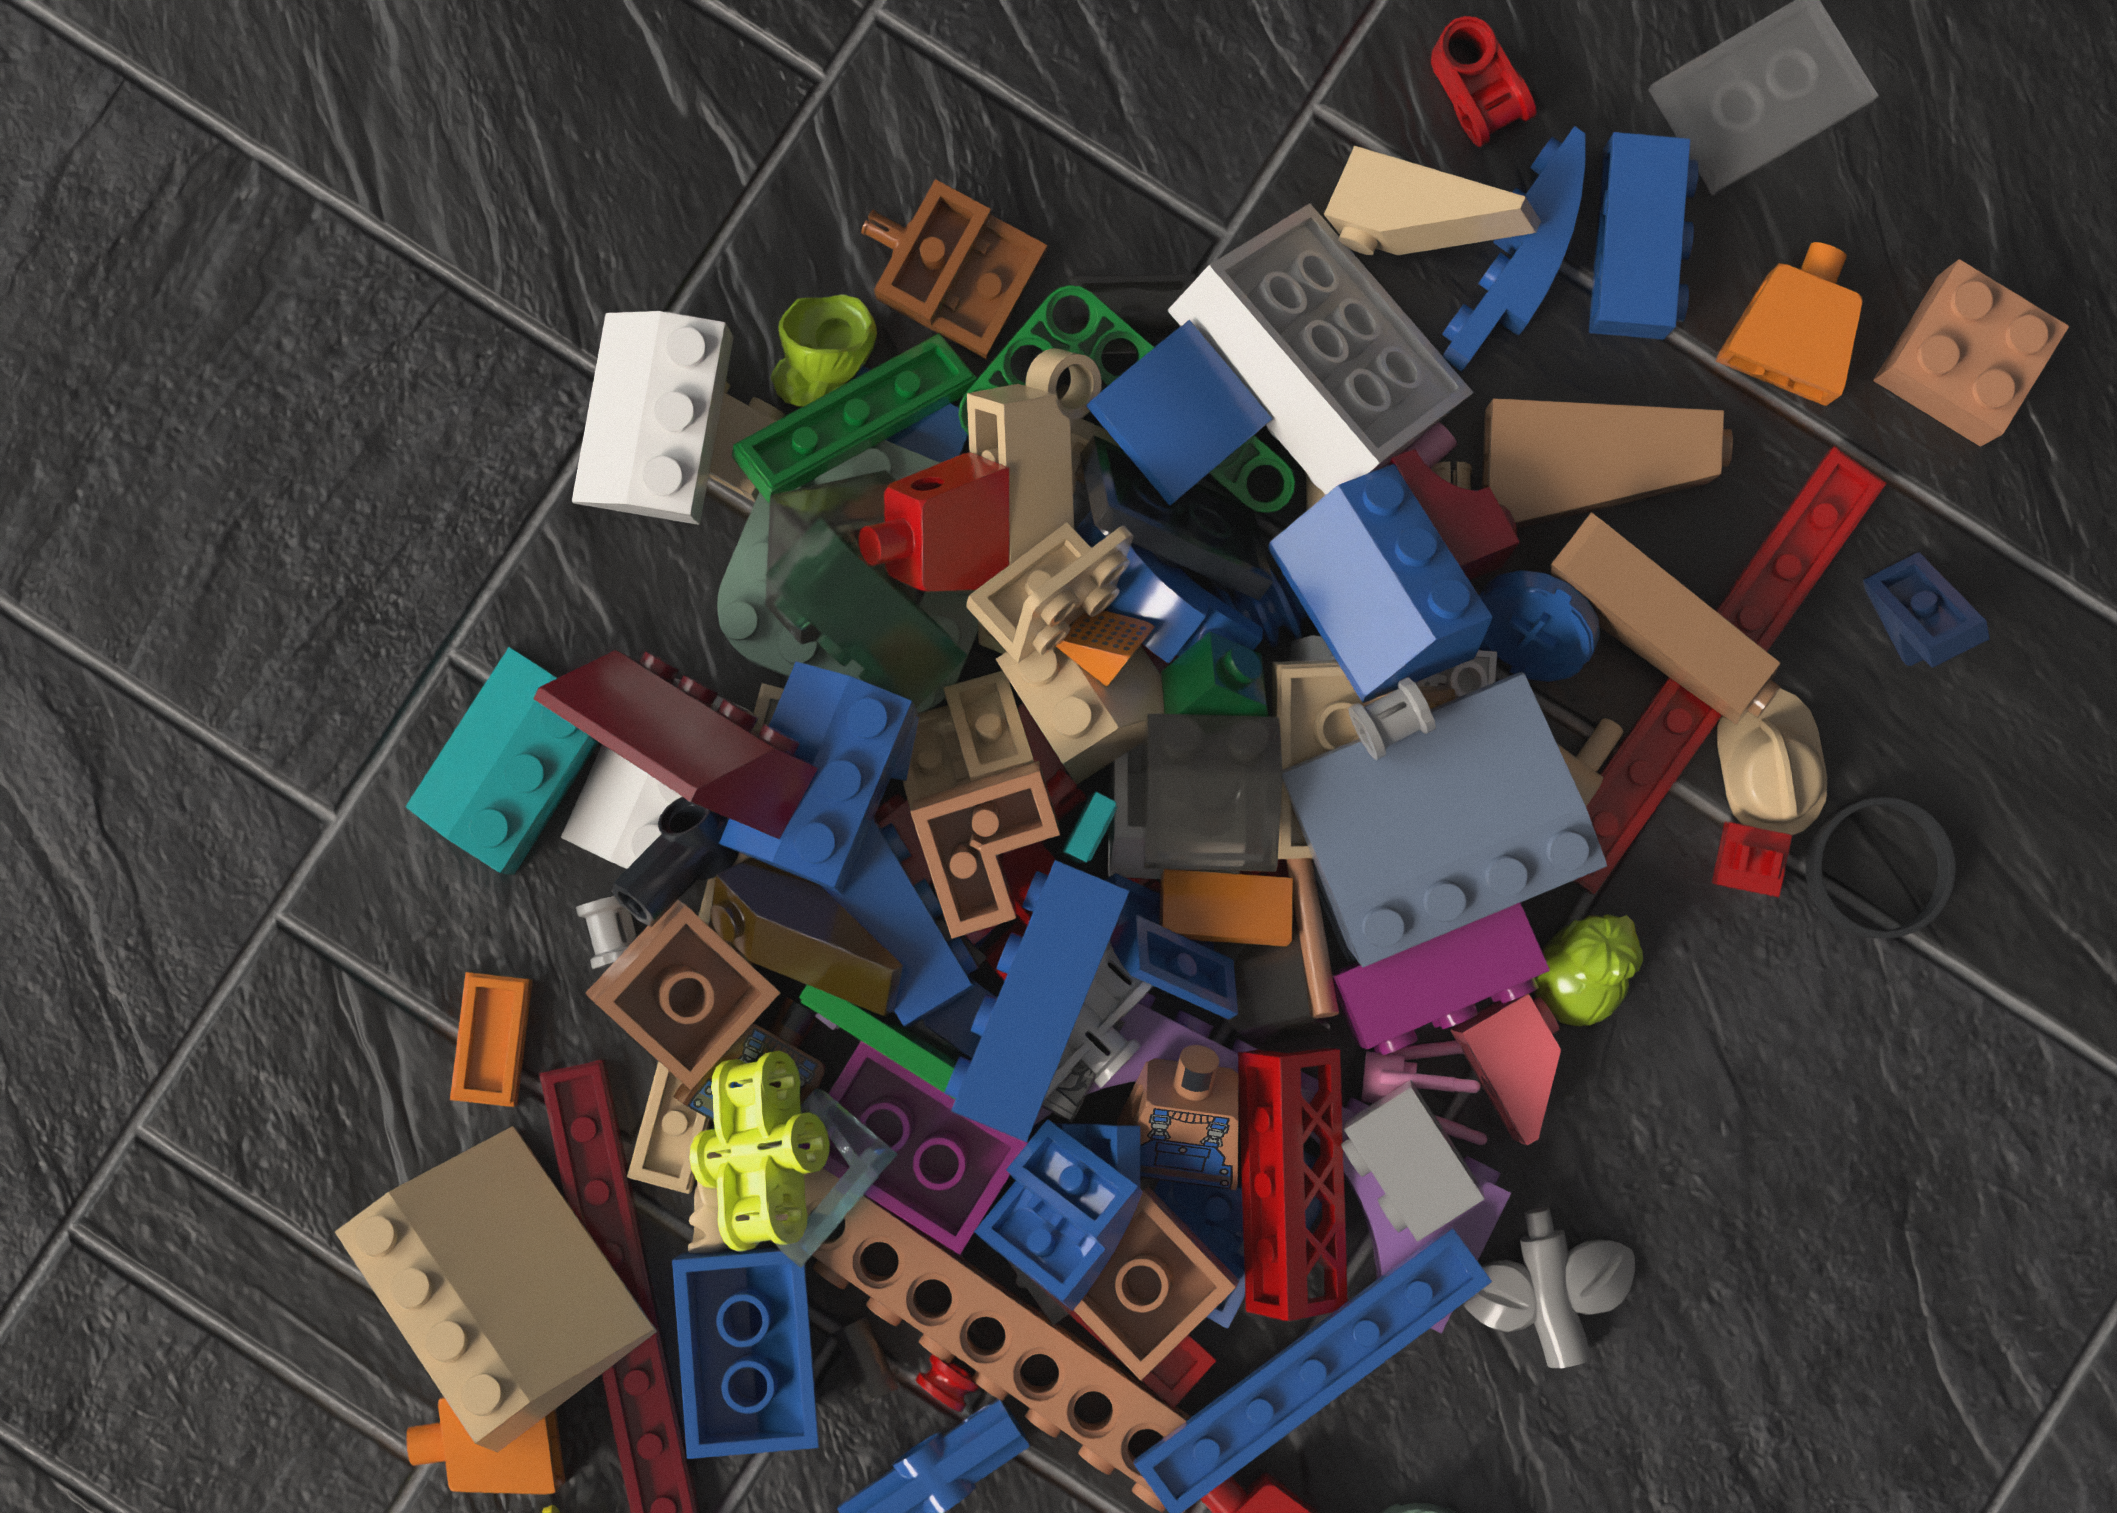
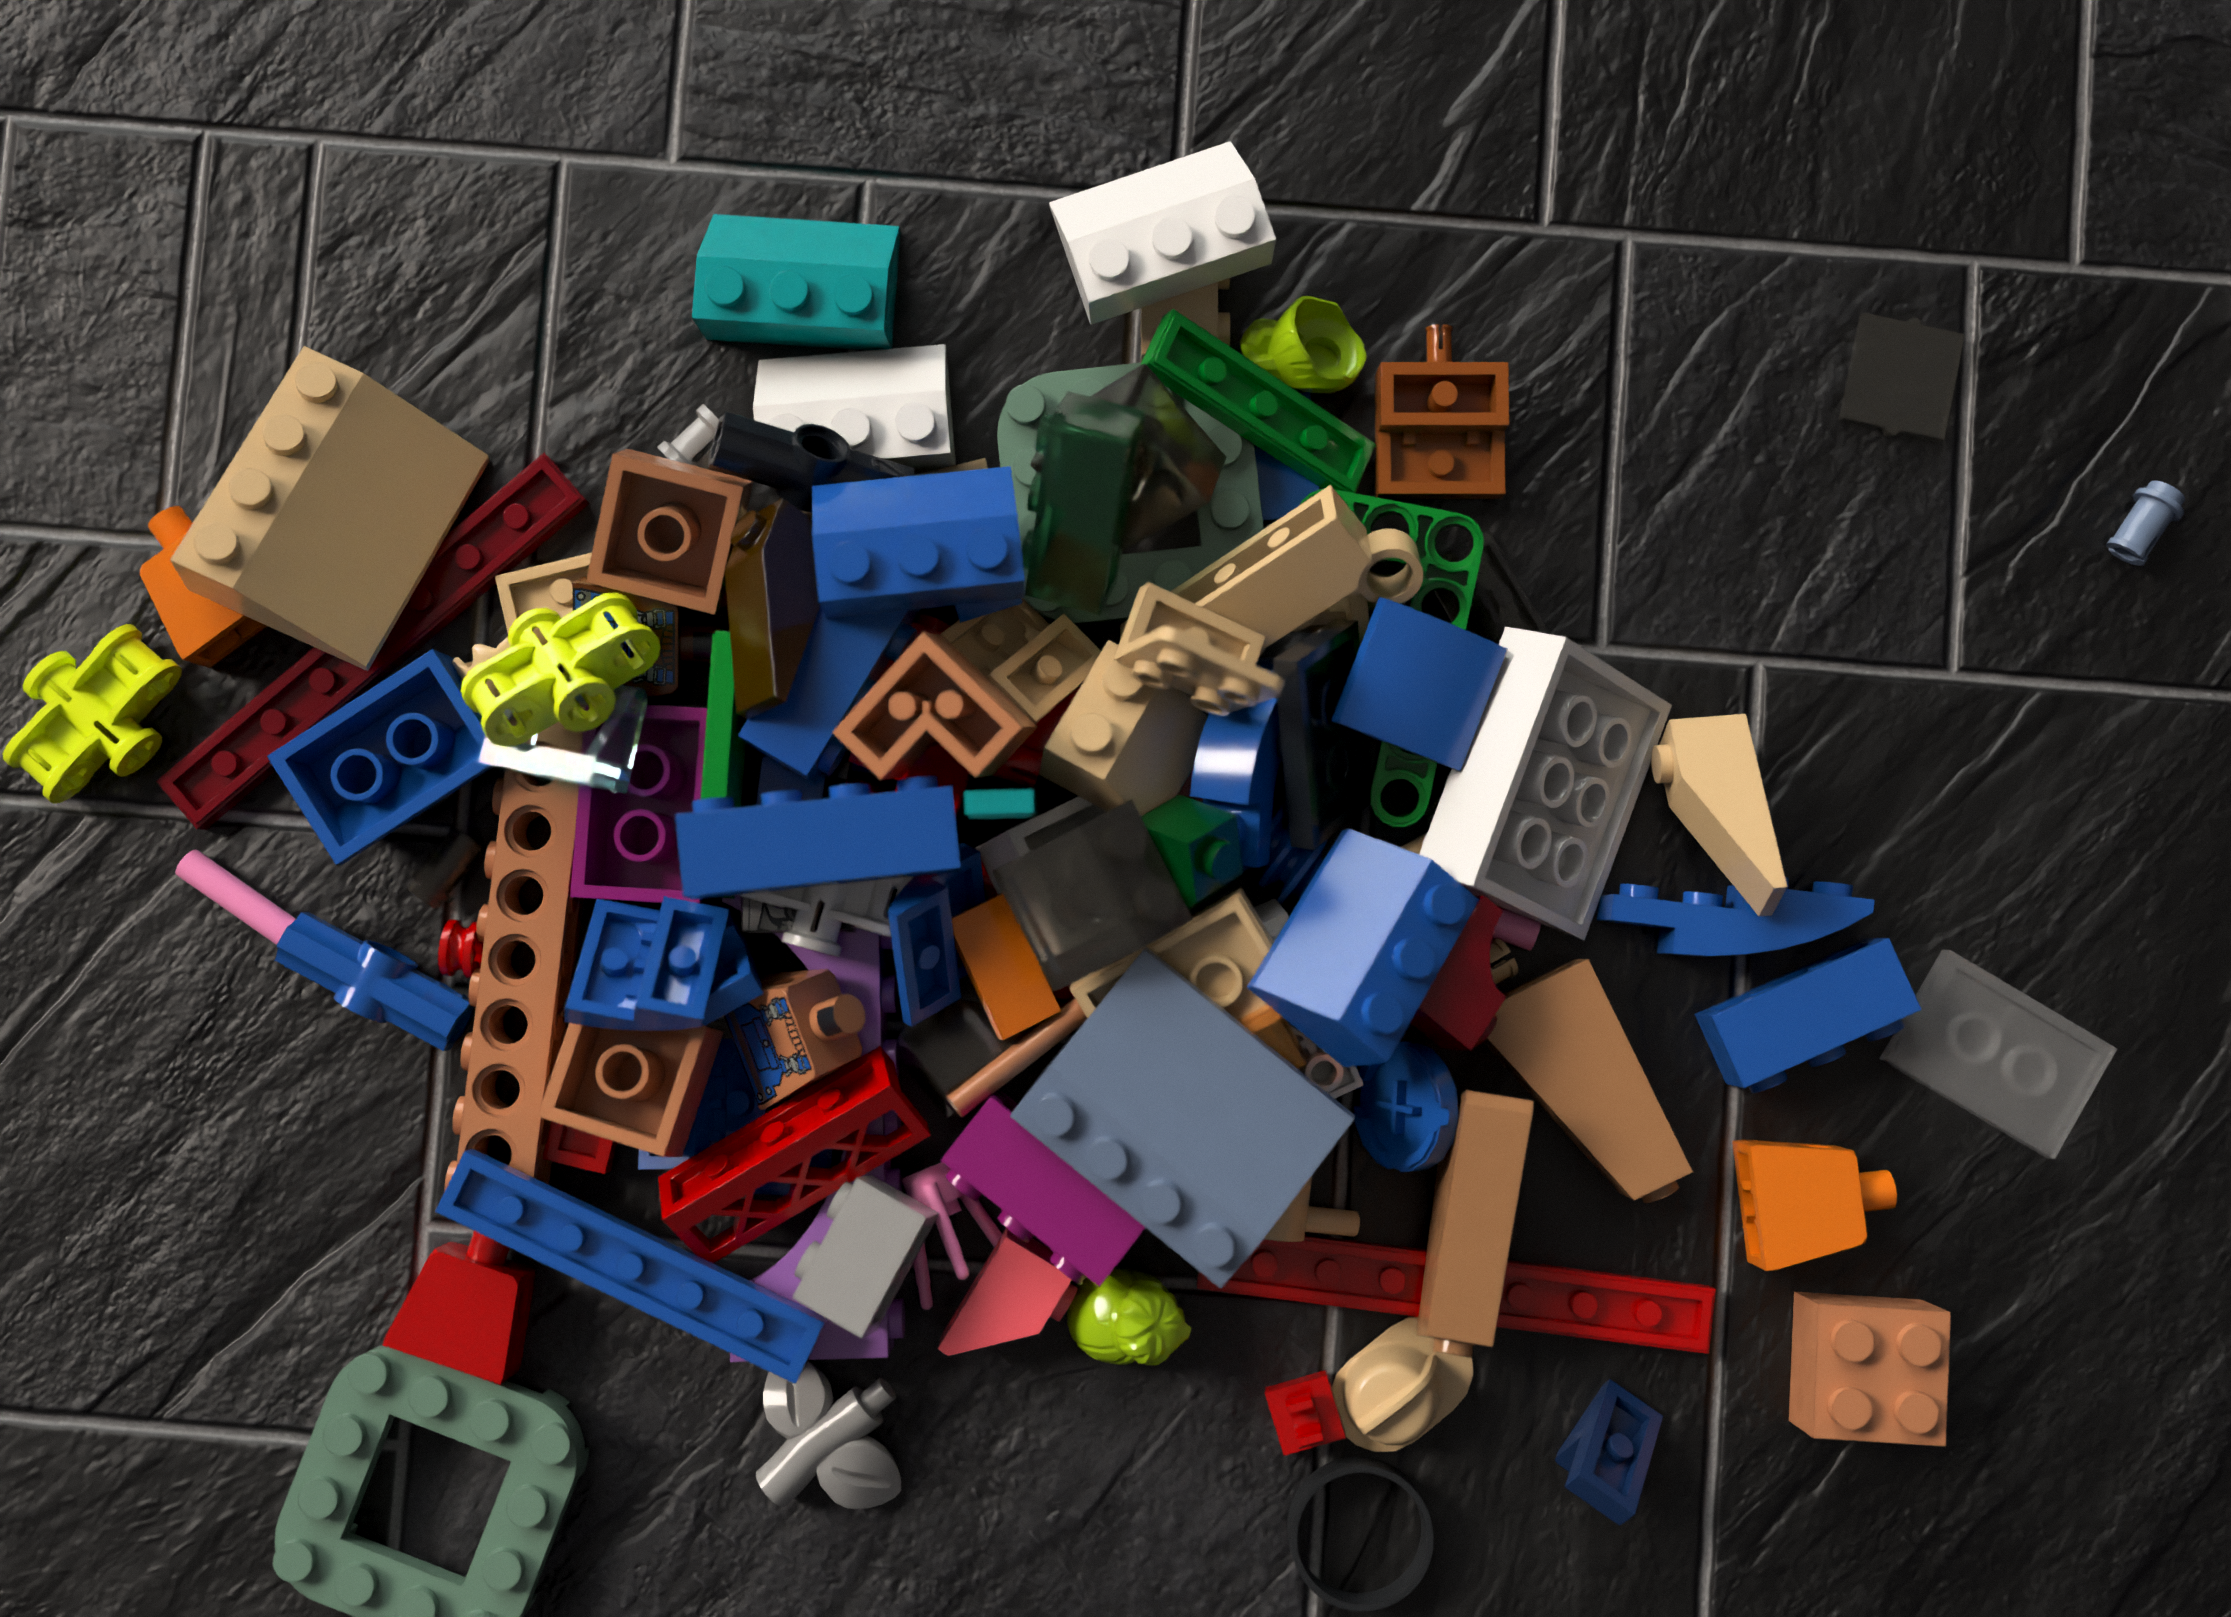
camera: 60 degrees right, 0 degrees up
orange tile [450,972,533,1107] -> none
dark red slope [533,650,818,839] -> none
red torso [859,452,1009,591] -> none
orange slope [1056,610,1155,687] -> none
light grey bush [1348,677,1436,760] -> none
red piece [1431,16,1537,147] -> none

